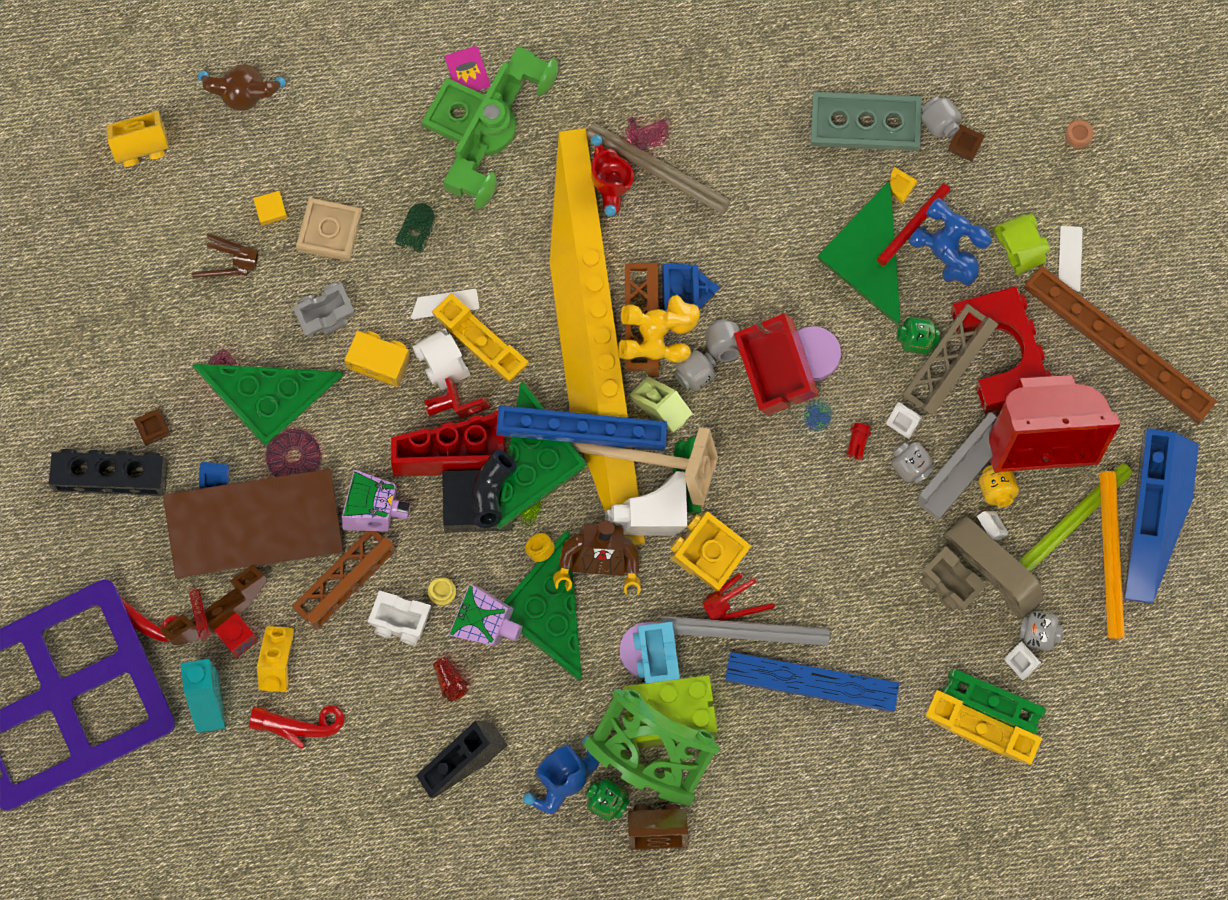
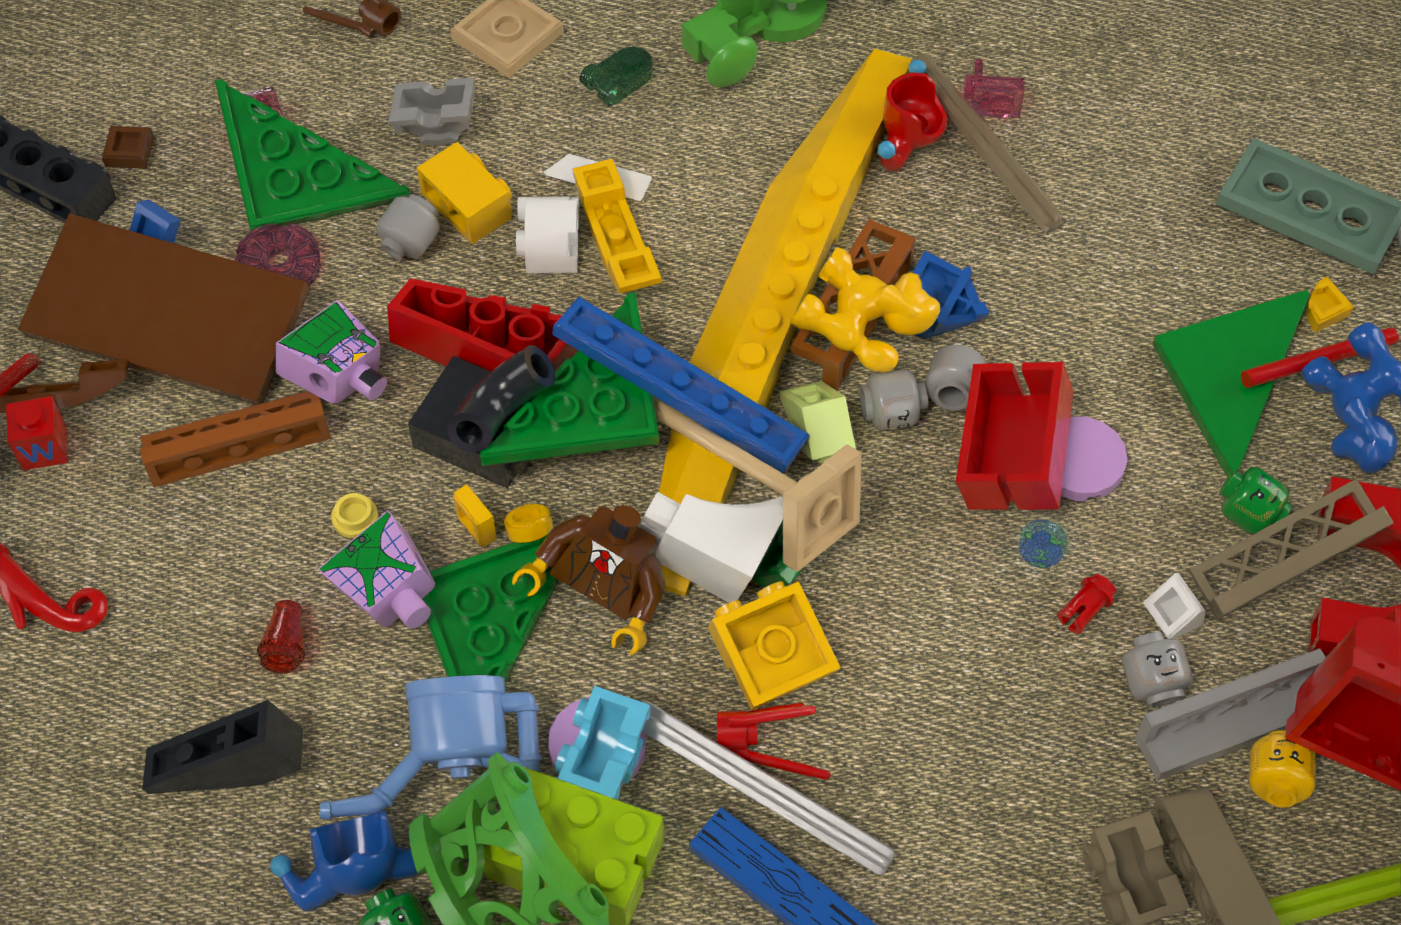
camera: 25 degrees right, 15 degrees down
yellow bracket [257,626,294,692] -> none
white cylinder [368,591,431,646] -> none
red bracket [424,377,491,419] -> none
clear neon green tile [520,501,543,527] -> none
white tile [977,511,1009,540] -> none
none -> medium blue piece [320,675,542,820]
none -> light grey head [376,194,440,260]
none -> yellow tile [453,484,497,548]

